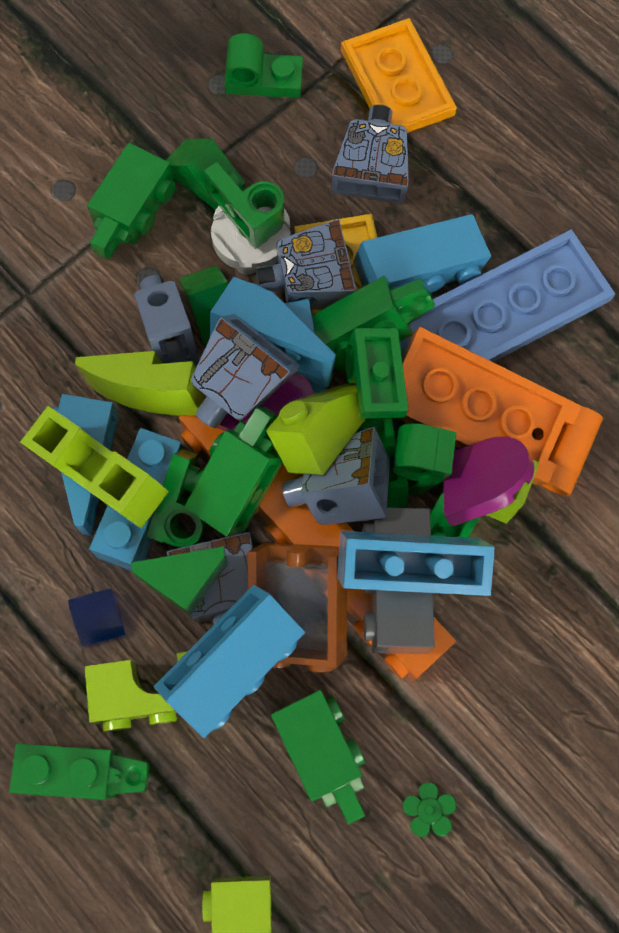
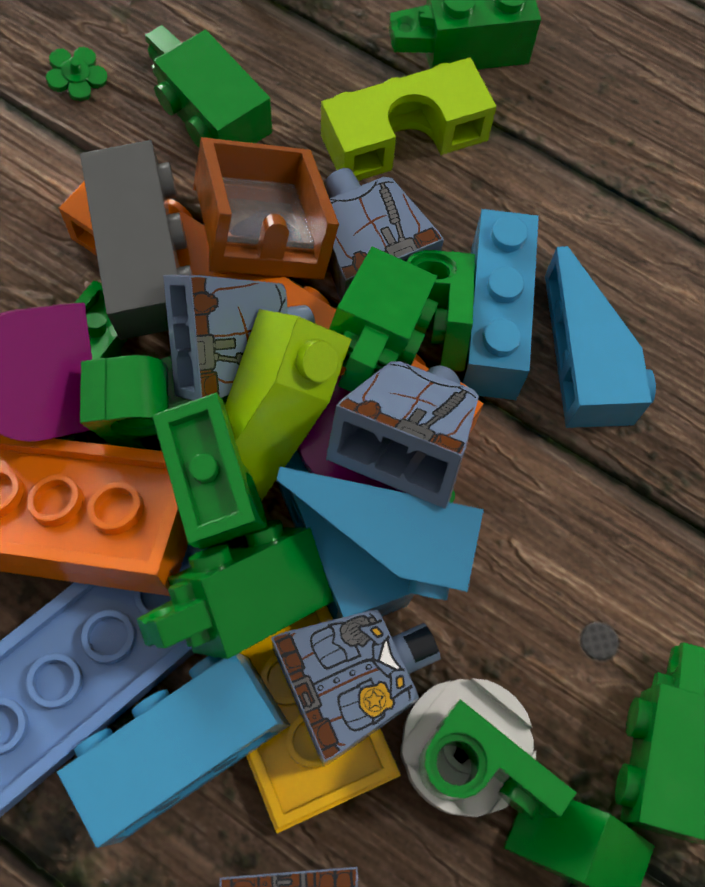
camera: 165 degrees right, 5 degrees down
lime arch [20,406,169,529] -> none
clear blue slope [68,589,126,647] -> none
lime slope [75,351,206,416] -> none
green slope [131,546,228,616] -> none
sand blue torso [134,275,200,367] -> none
dark azure brick [153,584,306,739] -> none
green slope [179,265,228,348] -> none
dark azure brick [337,531,495,596] -> none

